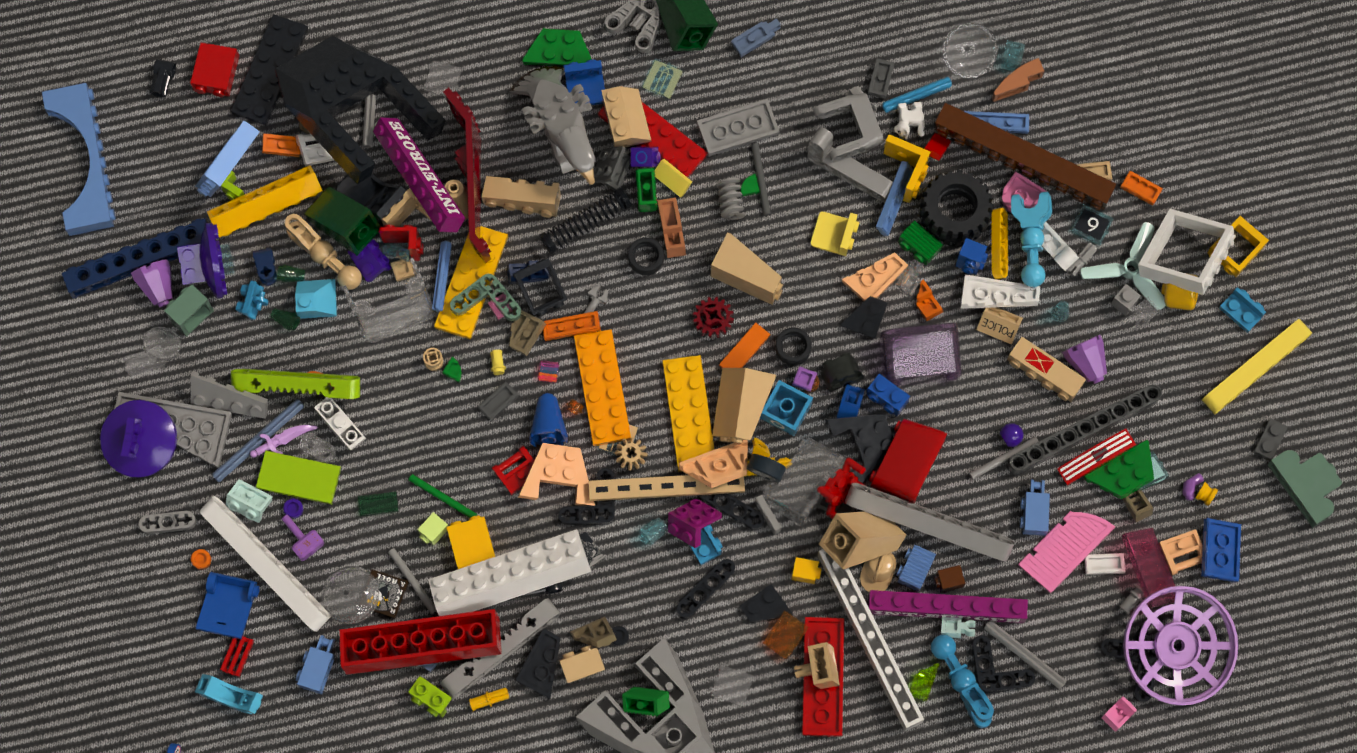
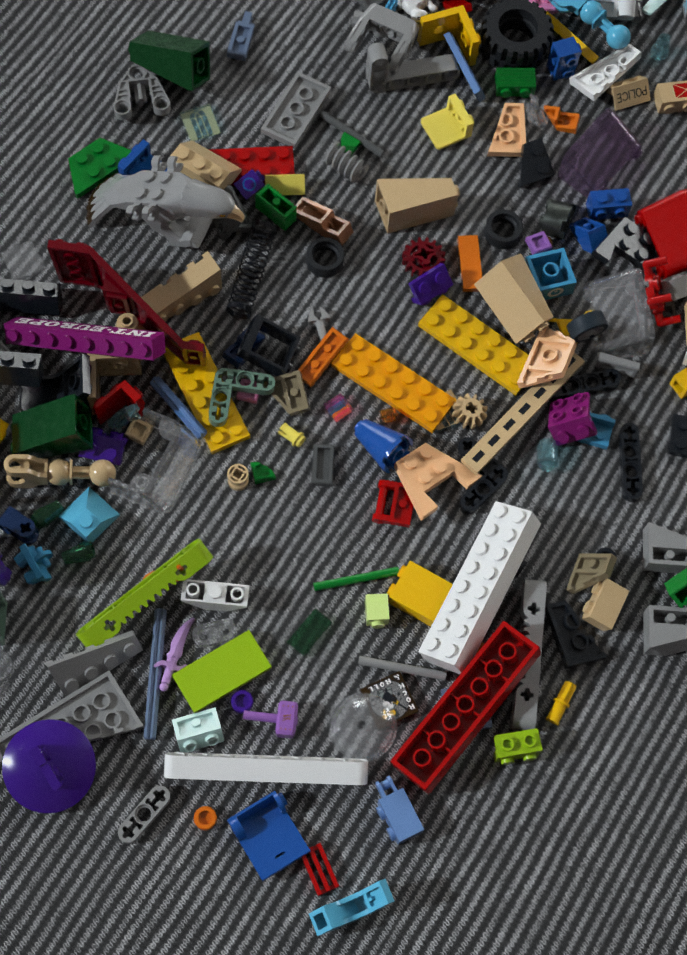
camera: 50 degrees left, 5 degrees down
none -> dark purple bracket [408,263,454,306]

